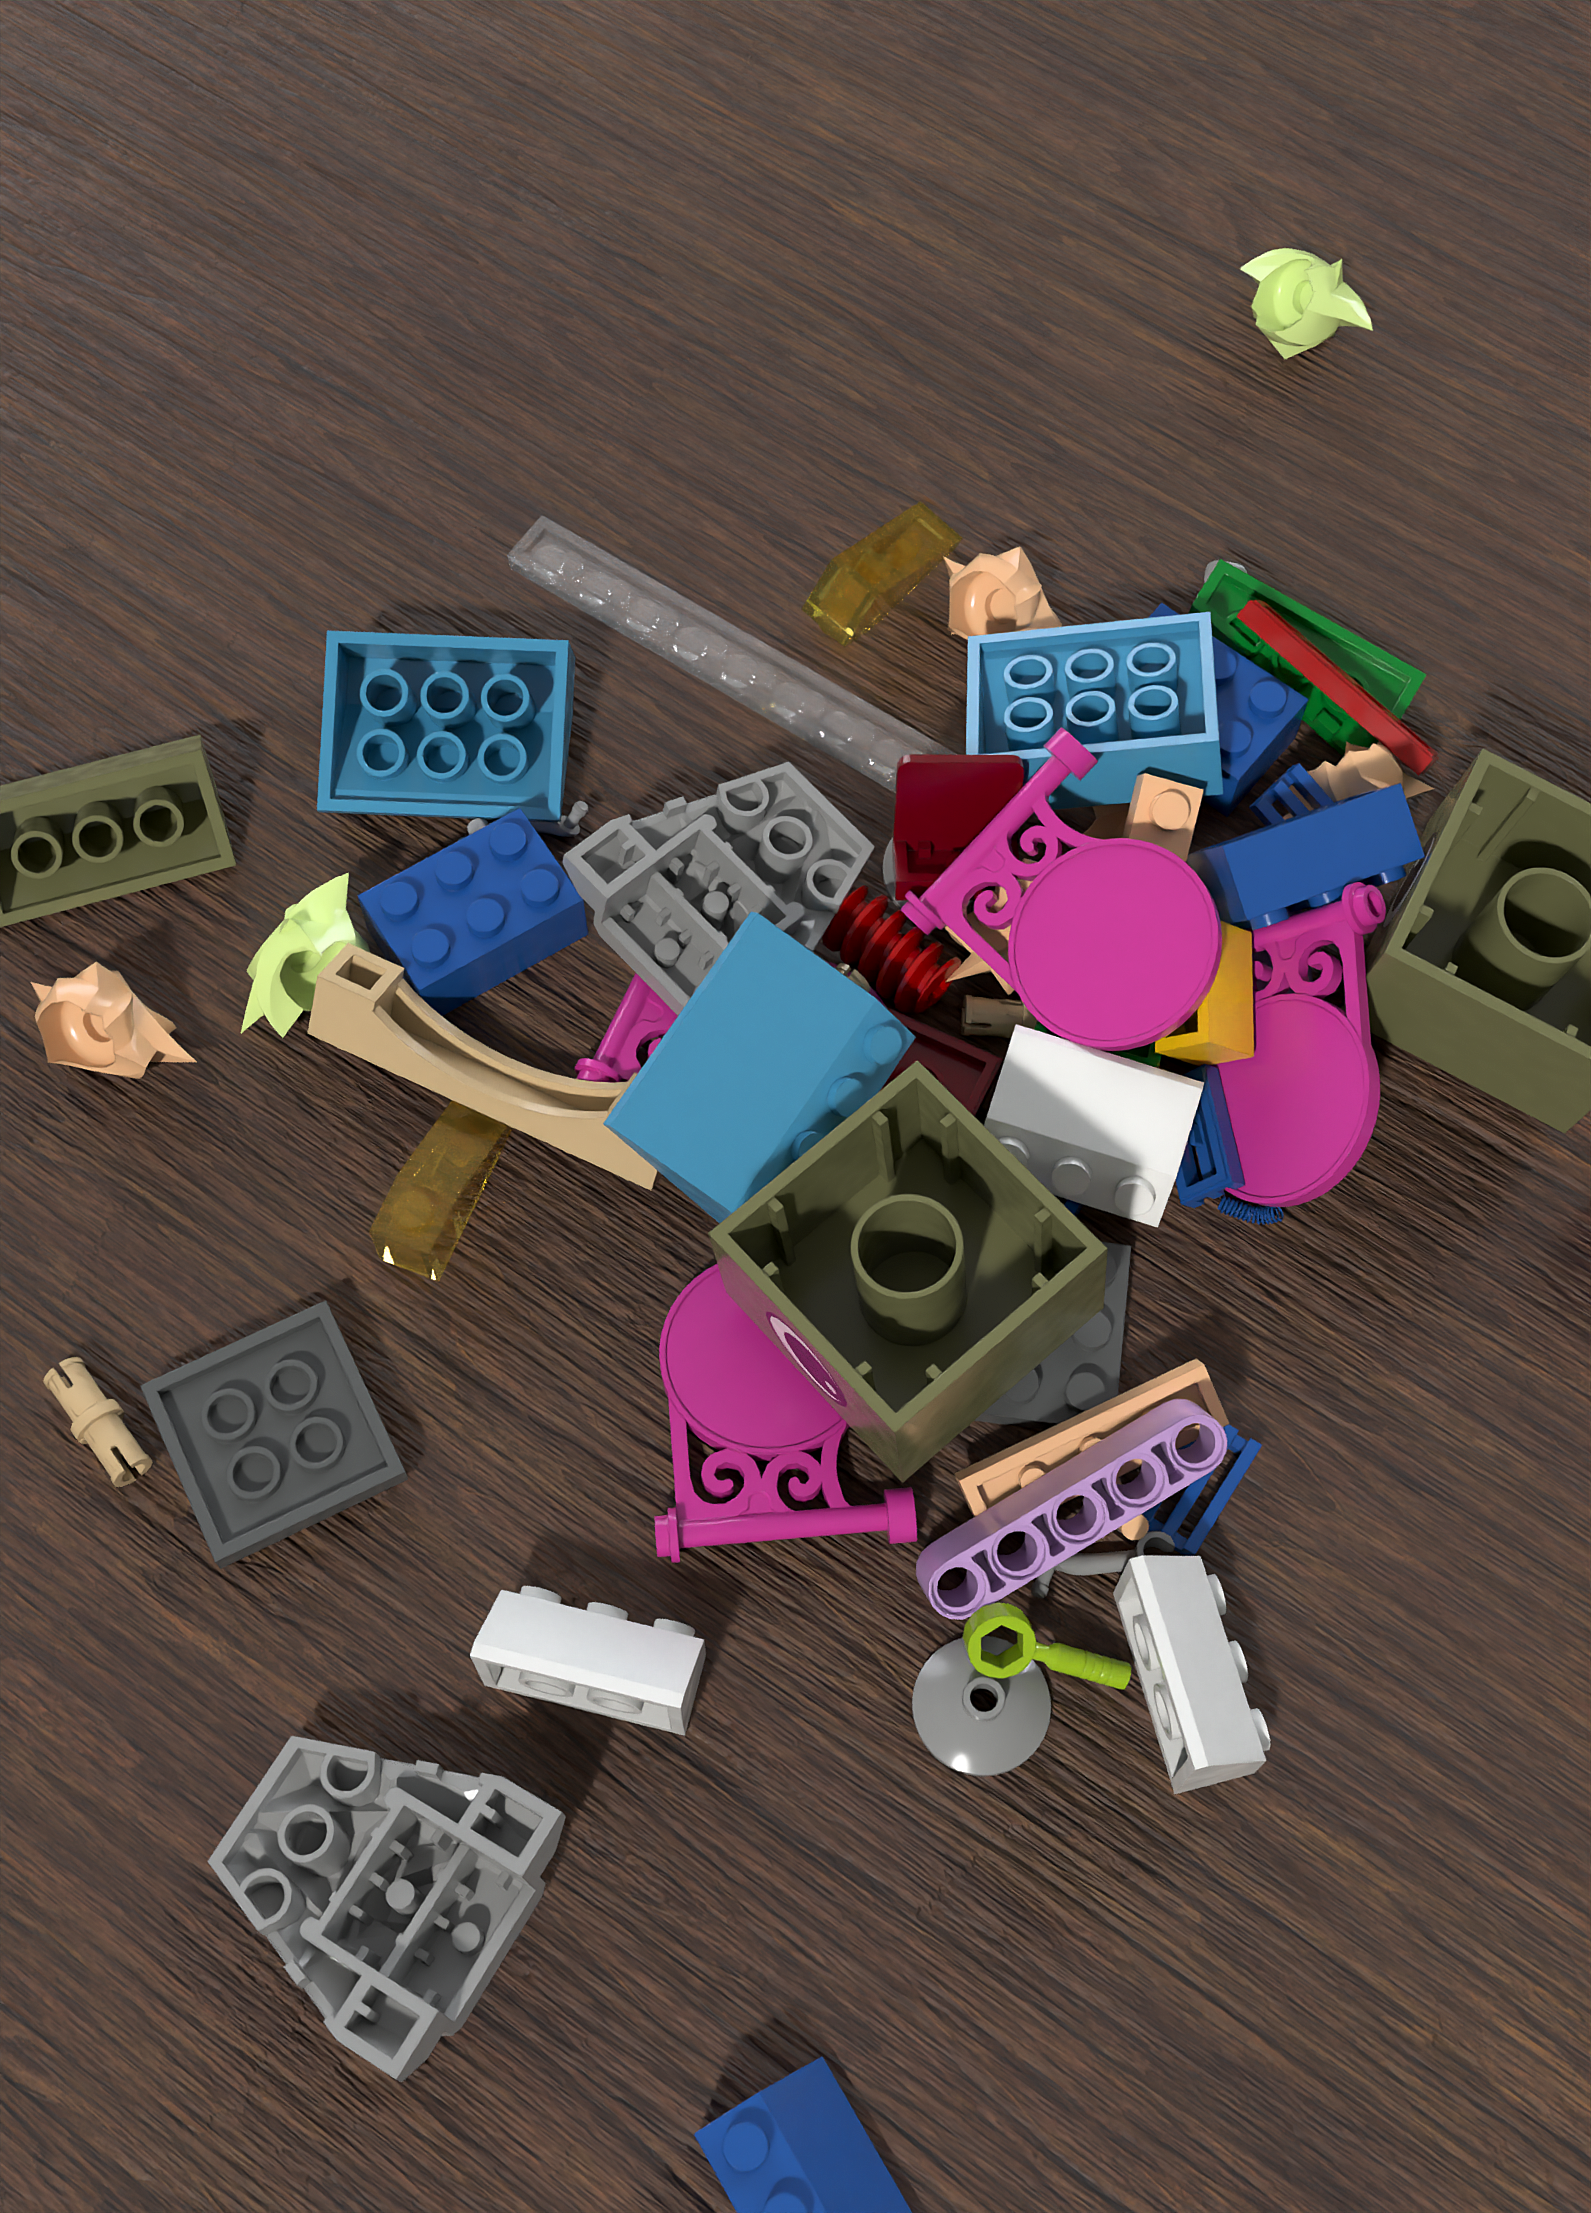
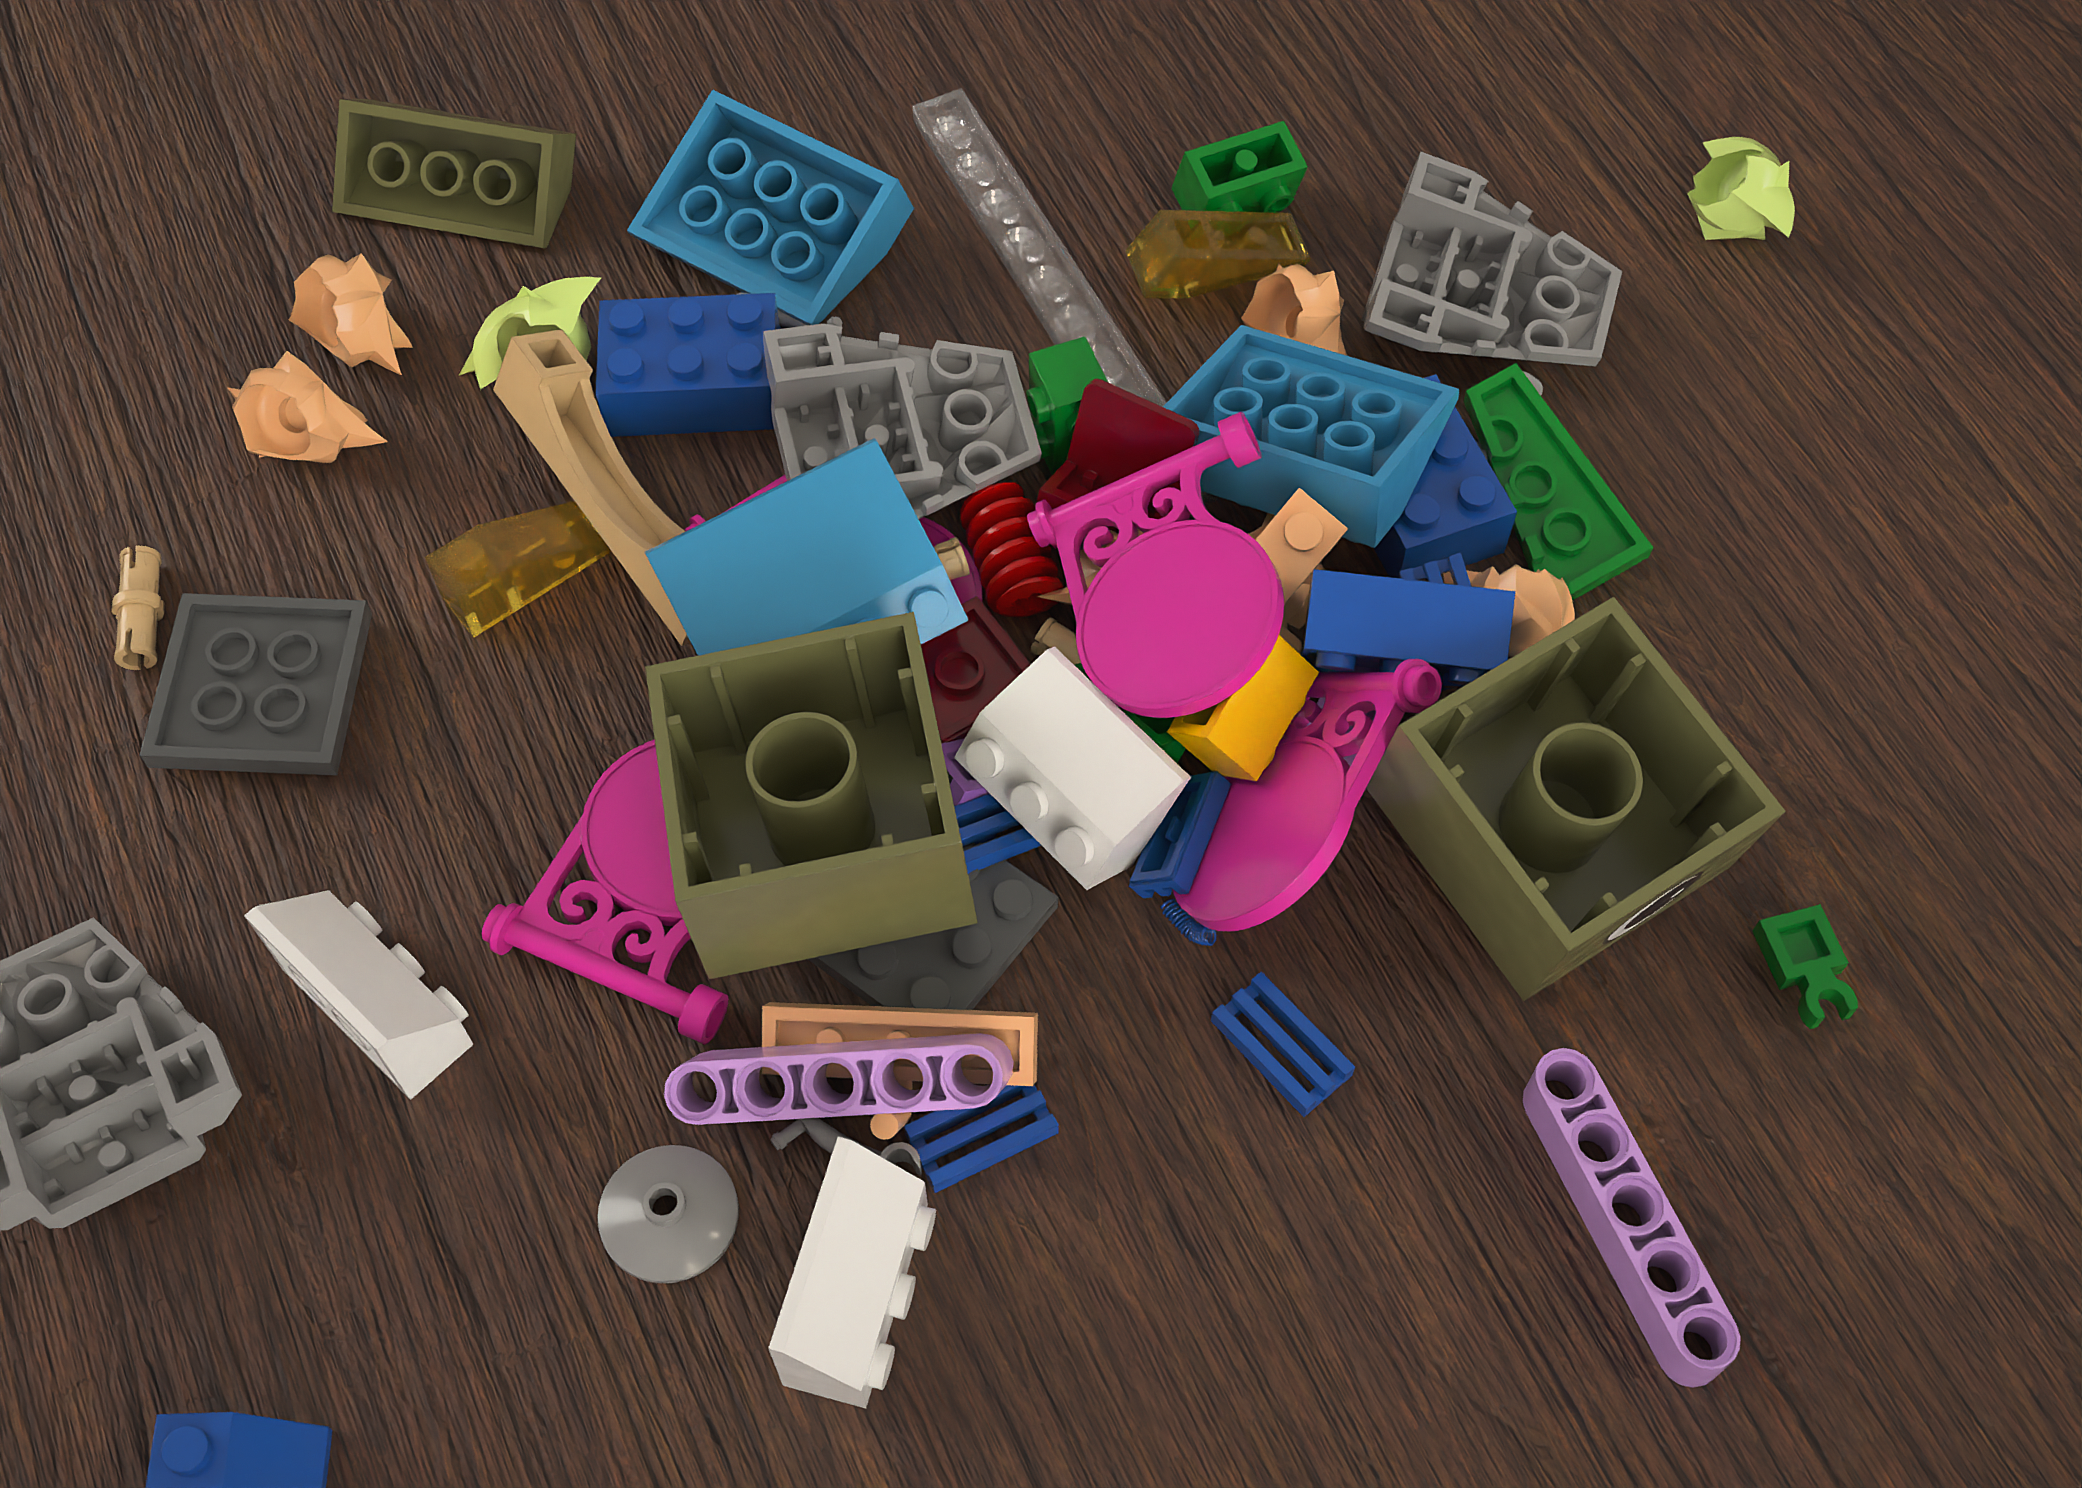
camera: 30 degrees right, 5 degrees down
lime piece [963,1602,1131,1690] -> none
red tile [1236,599,1439,776] -> none
none -> light nougat hair [228,351,388,463]
none -> green brick [1026,336,1108,475]
none -> green brick [1171,121,1308,234]
none -> blue tile [1211,972,1355,1117]
none -> light grey wedge [1362,152,1622,366]

